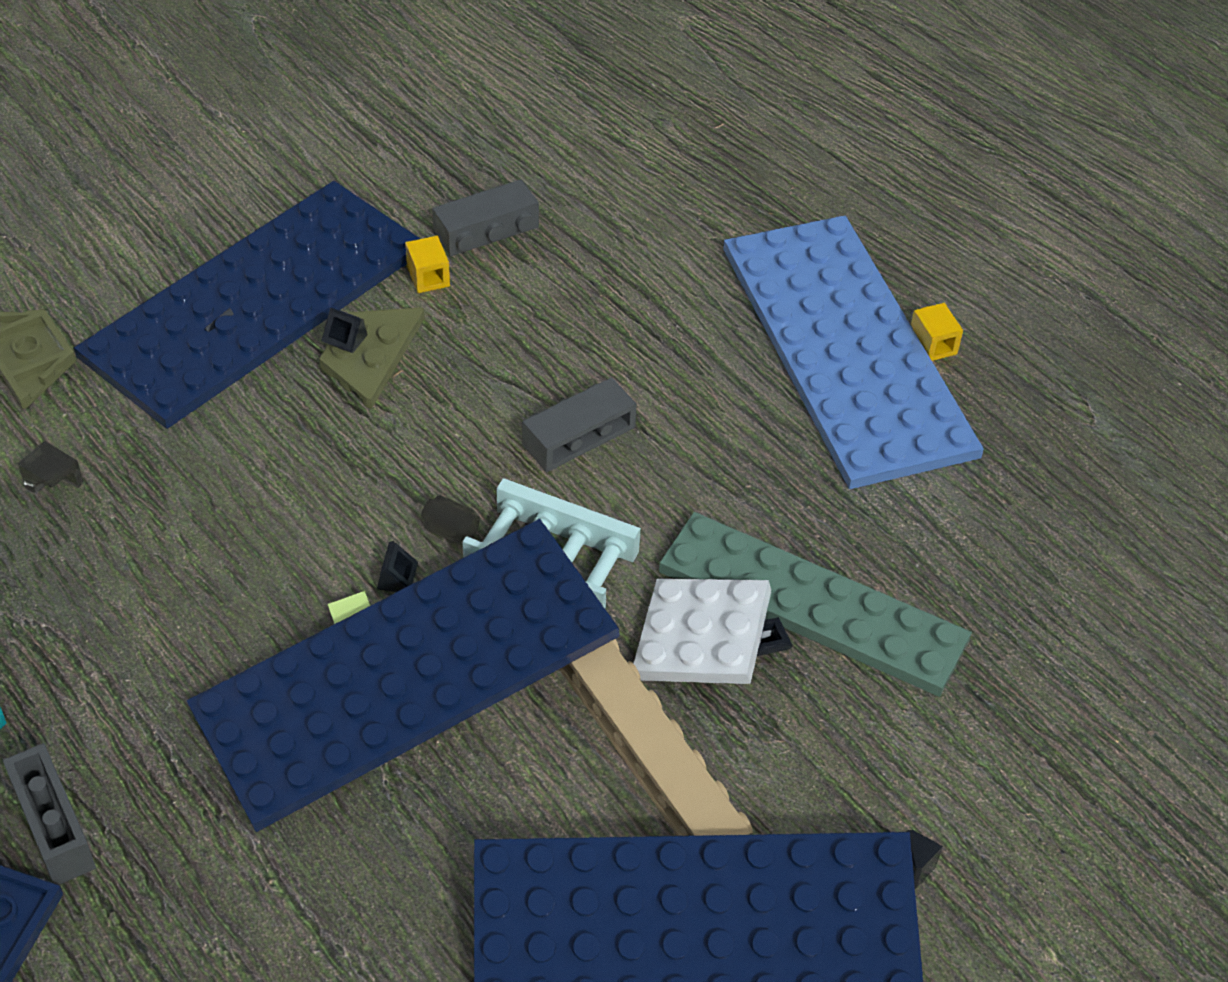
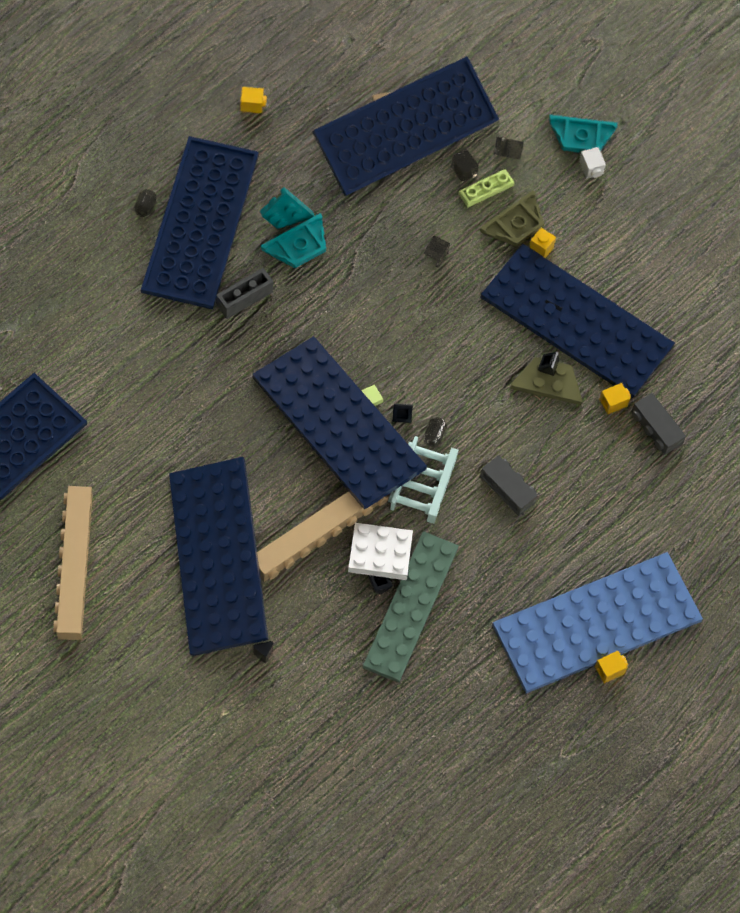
camera: 80 degrees right, 15 degrees up
none -> yellow brick [529,228,556,258]

